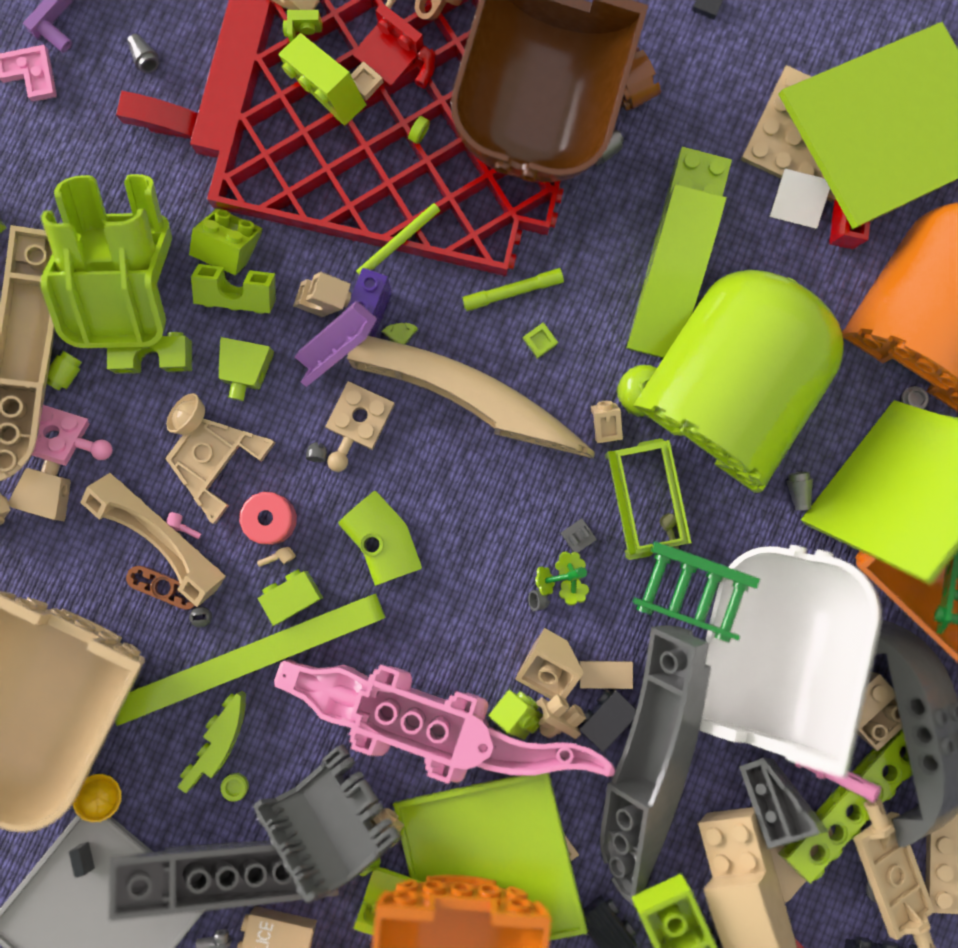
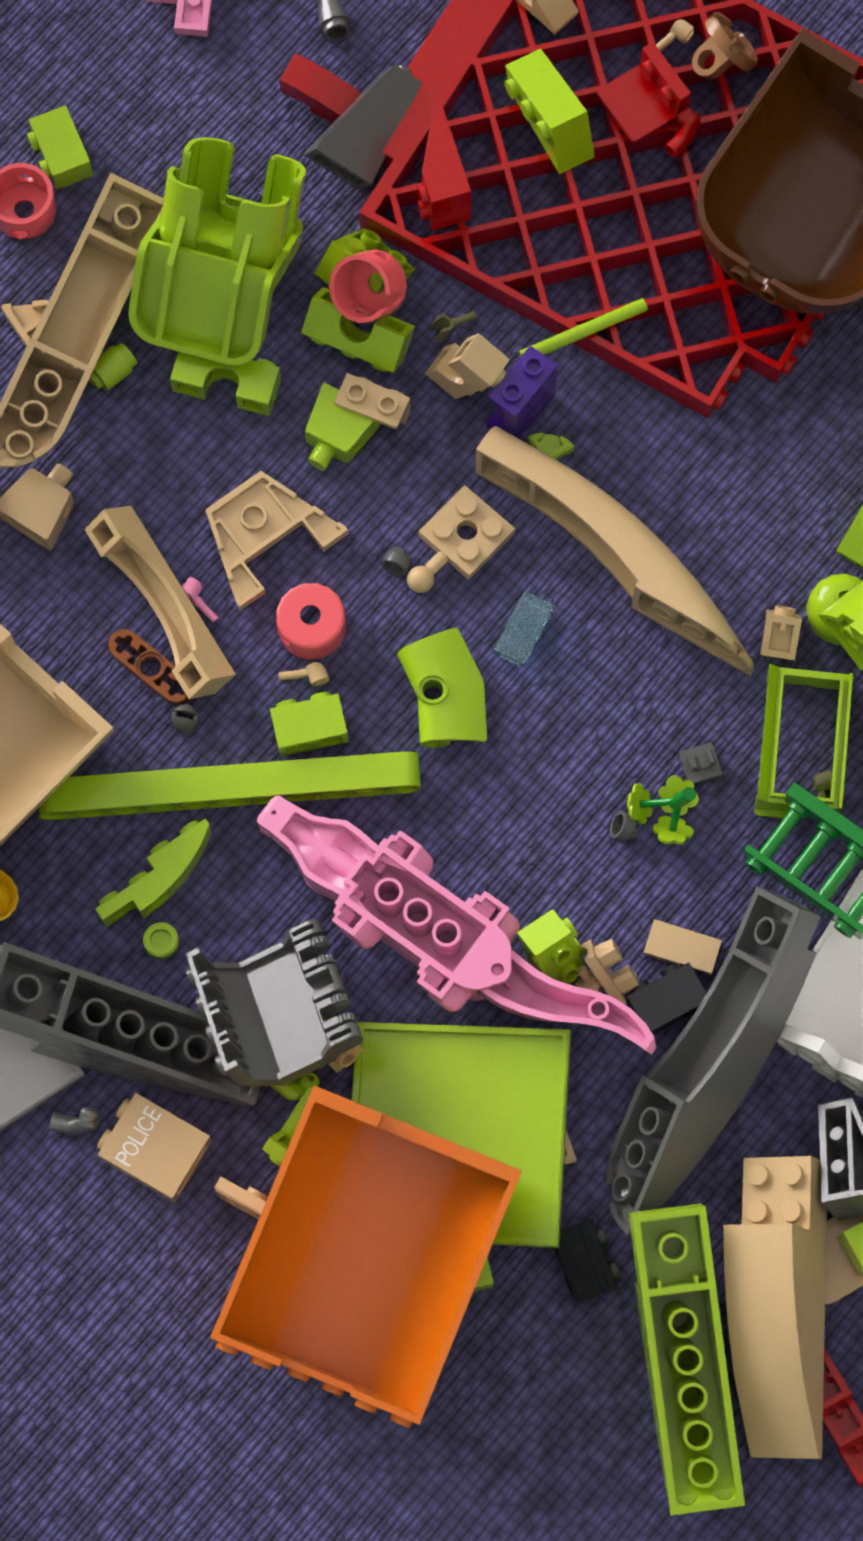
camera: 20 degrees right, 10 degrees down
bright pink plate [32,405,113,466] -> none
tan hat [166,393,205,435] -> none
lime bracket [283,10,322,42] -> none
medium lavender fence [295,301,377,387] -> none
tan plate [351,61,383,100] -> none
lime tile [408,116,430,144] -> none
lime piece [462,268,564,312] -> none
tan slope [515,628,583,699] -> none
lime tile [522,322,558,359] -> none
none -> dark grey slope [304,65,422,190]
none -> coral piece [329,249,407,323]
none -> tan bracket [335,373,410,429]
none -> red slope [417,101,471,231]
none -> olive hand [429,311,476,342]
none -> clear light blue plate [493,591,555,668]

